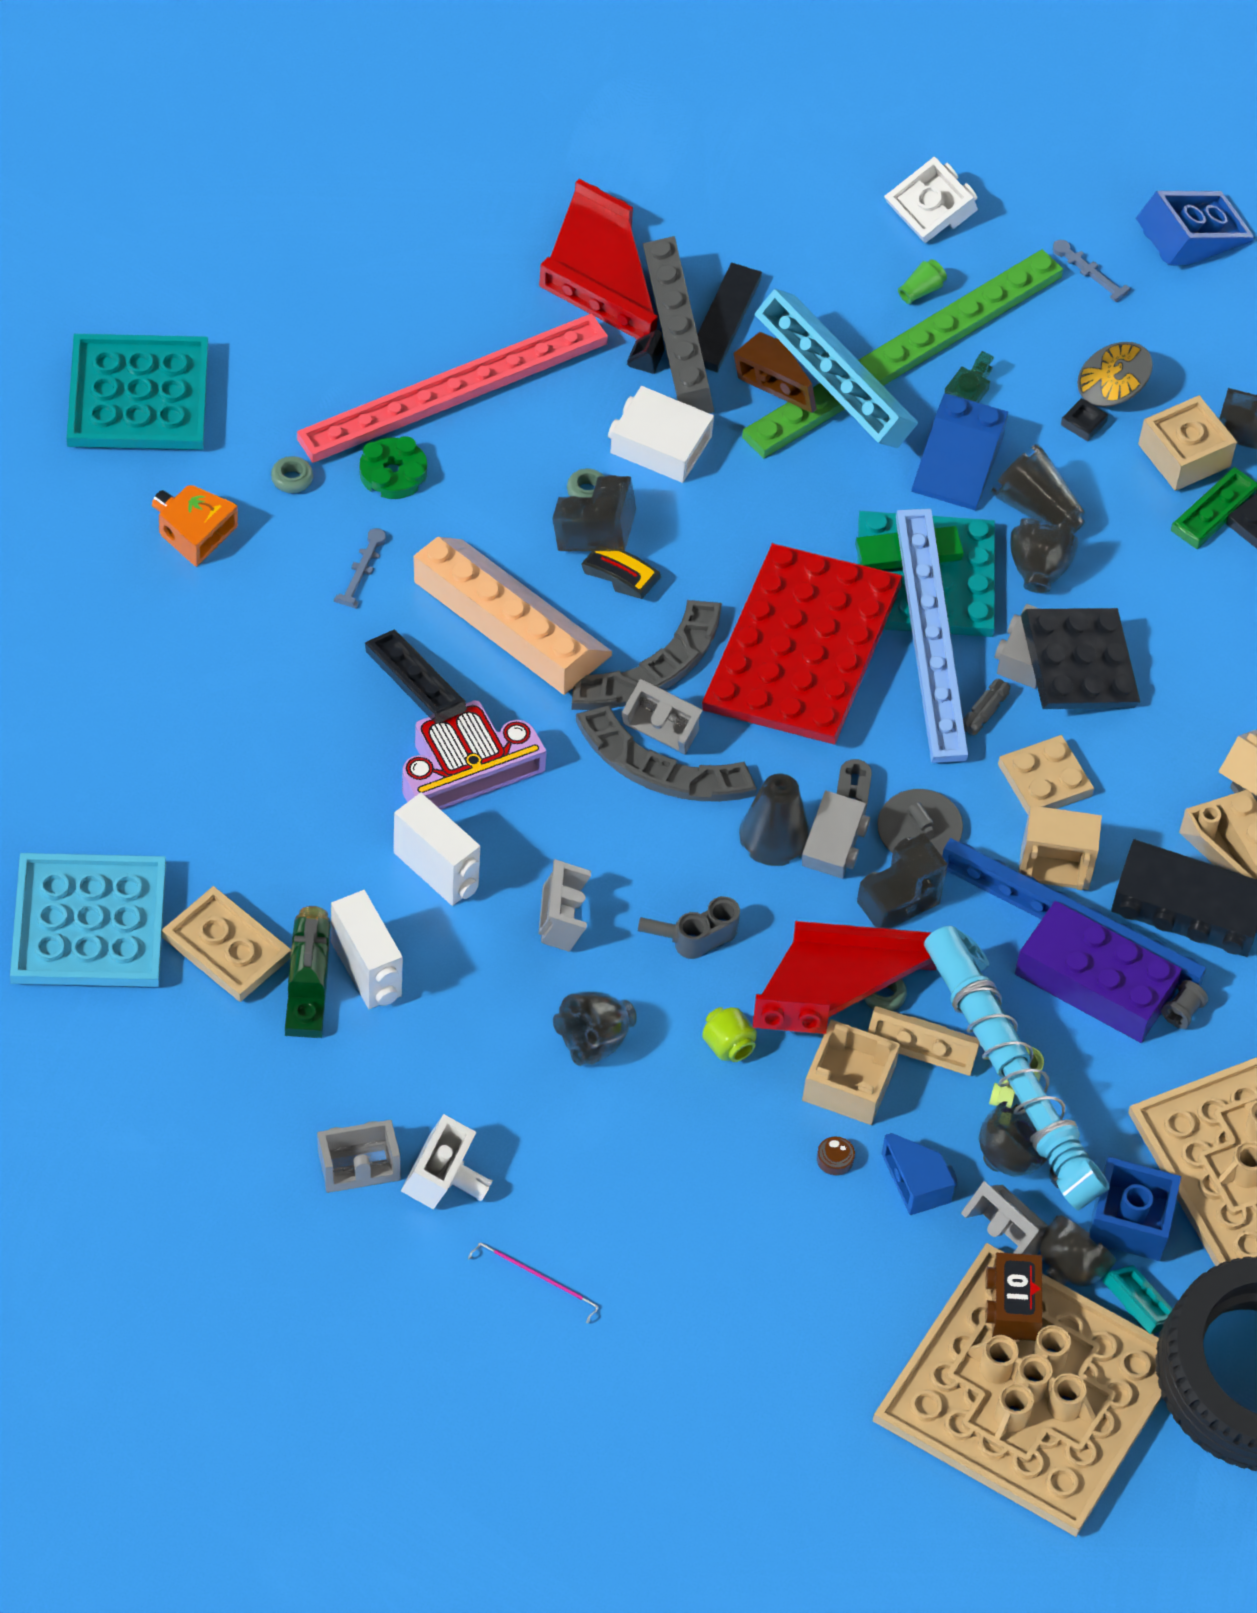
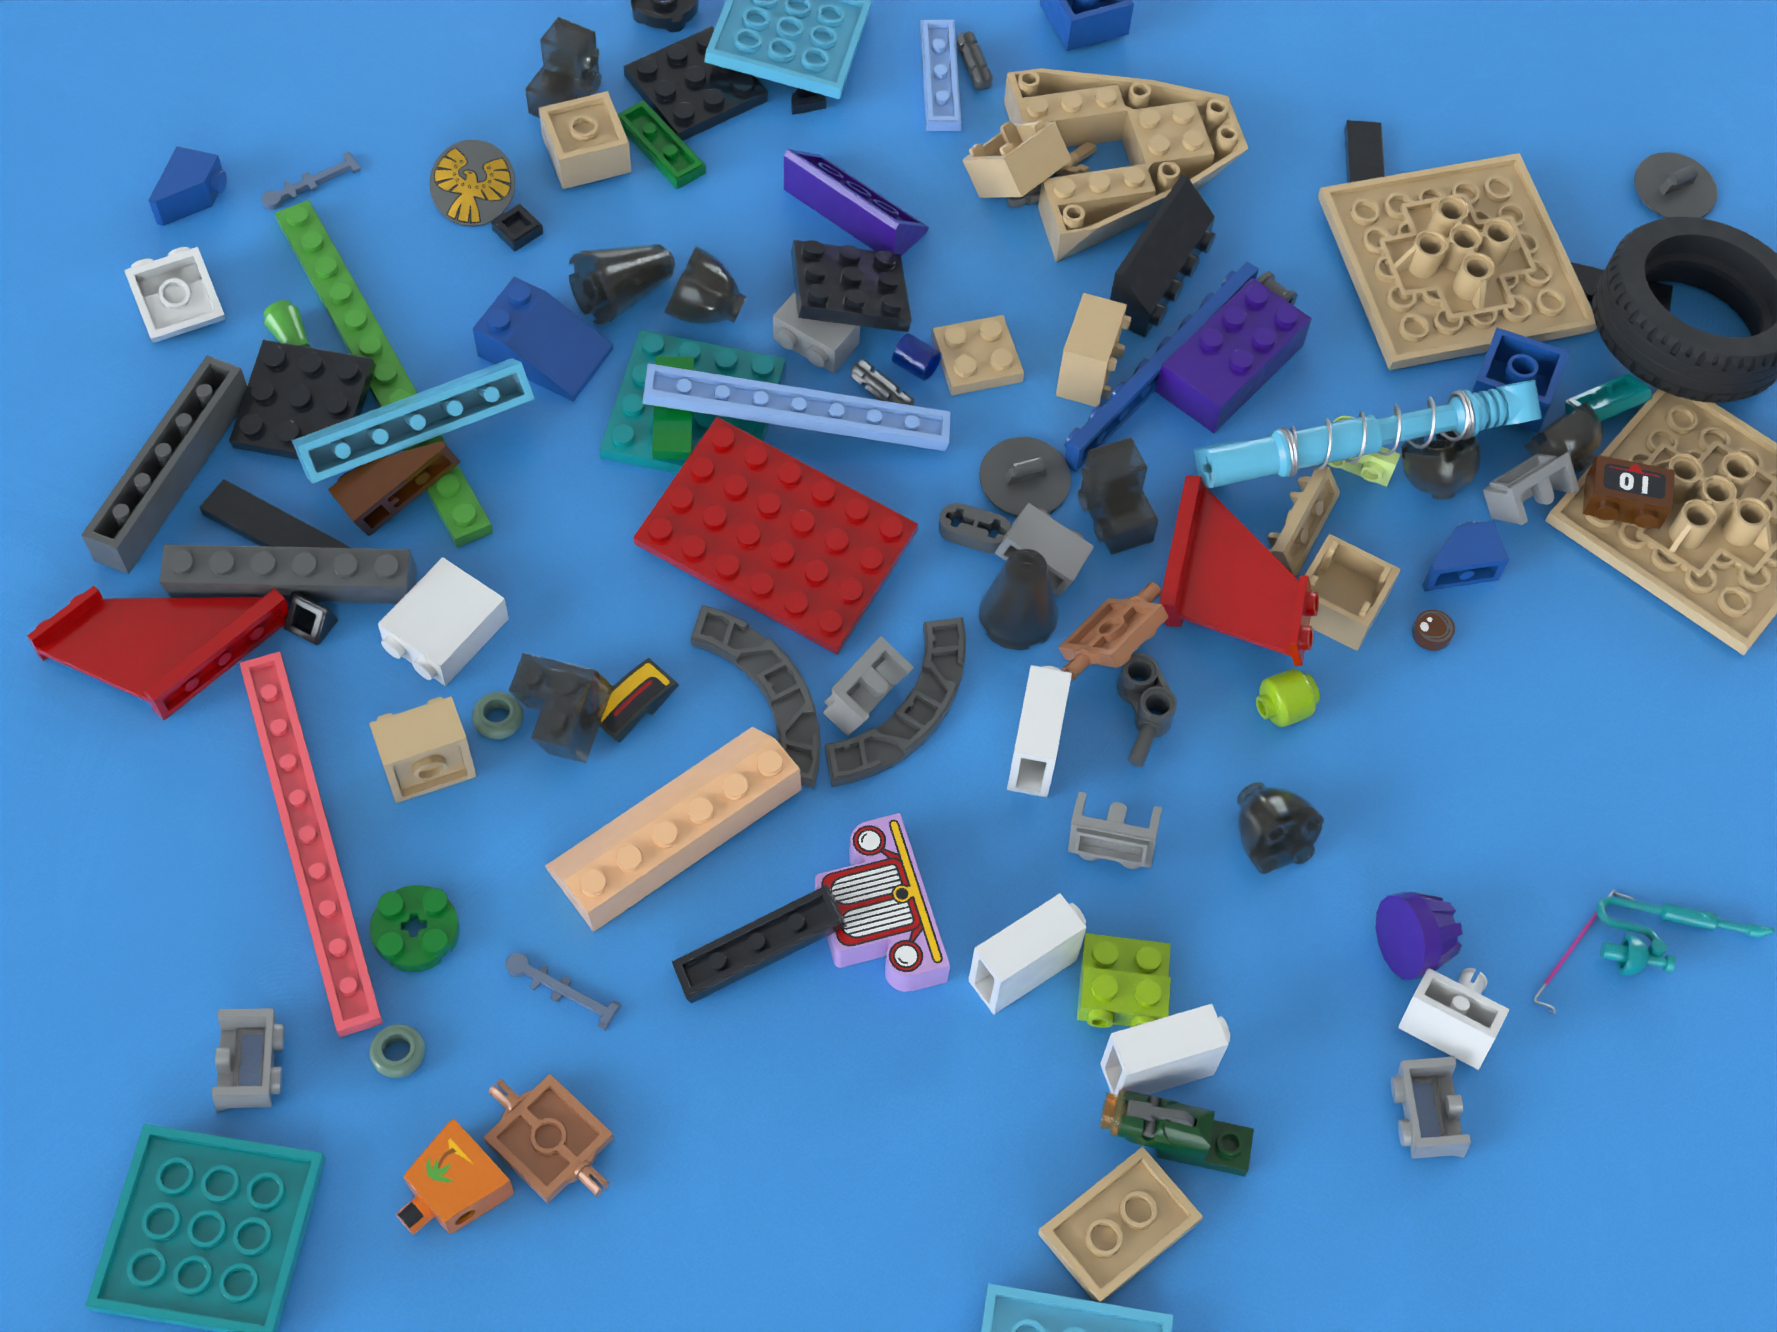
camera: 80 degrees left, 5 degrees up
clear green plate [944,351,994,403] -> none
blue slope [1135,191,1255,265] -> none
none -> dark grey brick [81,355,247,574]
none -> blue slope [148,146,227,226]
none -> light grey window [212,1008,285,1112]
none -> black plate [229,339,376,460]
none -> tan container [369,696,477,803]
none -> nougat plate [483,1074,614,1204]
none -> dark purple slope [784,149,929,256]
none -> clear blue beam [892,333,942,381]
none -> white brick [1007,665,1072,798]
none -> nougat plate [1058,582,1169,681]
none -> lime plate [1077,933,1171,1028]
none -> dark purple piece [1375,892,1463,980]
none -> teal piece [1596,897,1775,976]

